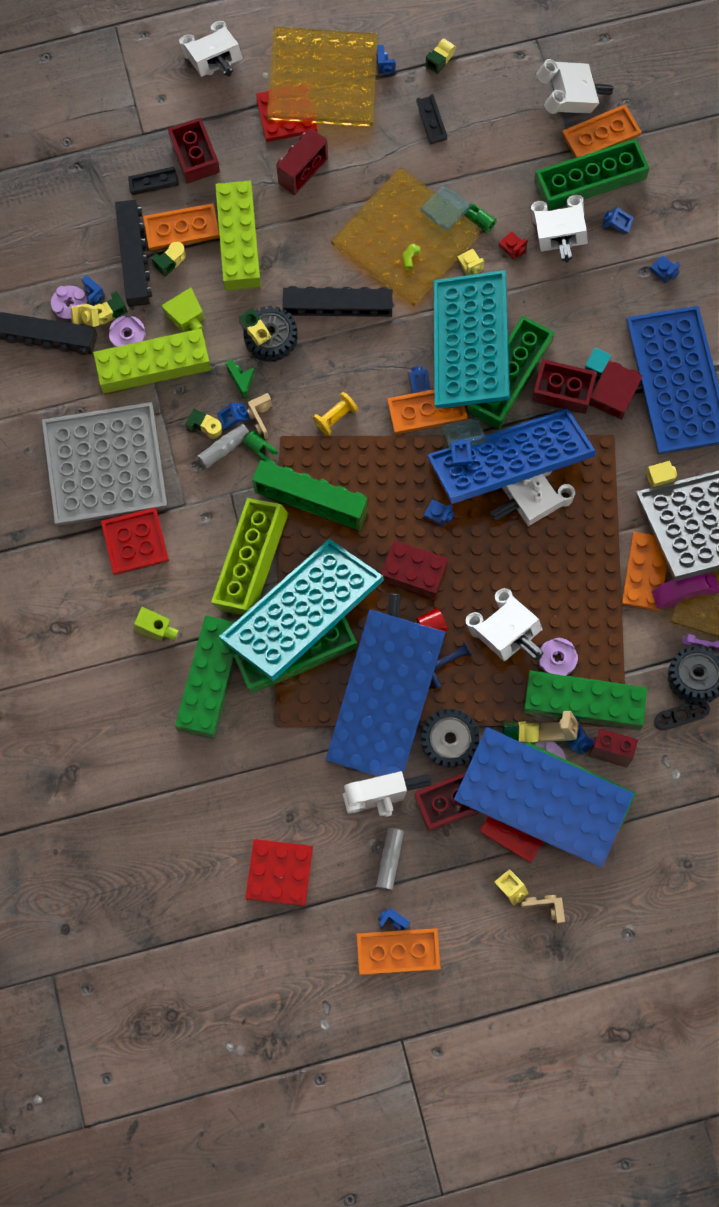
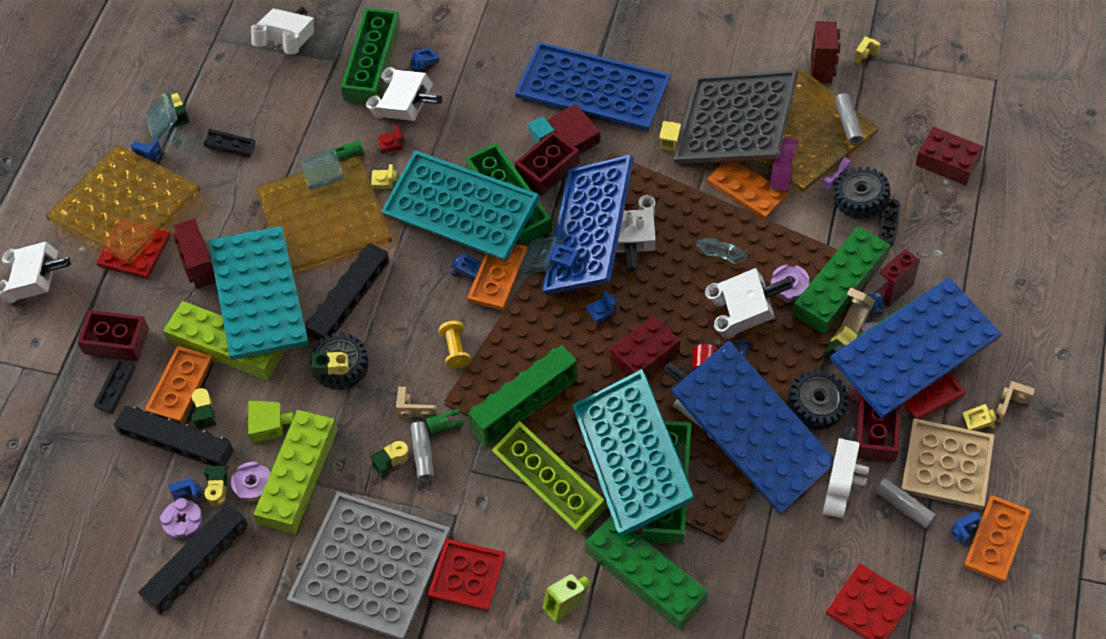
camera: 60 degrees left, 15 degrees down
light yellow bracket [71,304,99,327] -> none
blue bracket [217,403,249,430] -> none
green slope [226,359,255,399] -> none
lime arm [403,244,421,270] -> none
orange plate [562,104,642,158] -> none
blue bracket [650,255,680,283] -> none
none -> clear light blue tile [145,92,177,141]
none -> teal plate [208,226,309,361]
none -> clear light blue tile [695,238,748,264]
none -> tan plate [901,418,994,510]

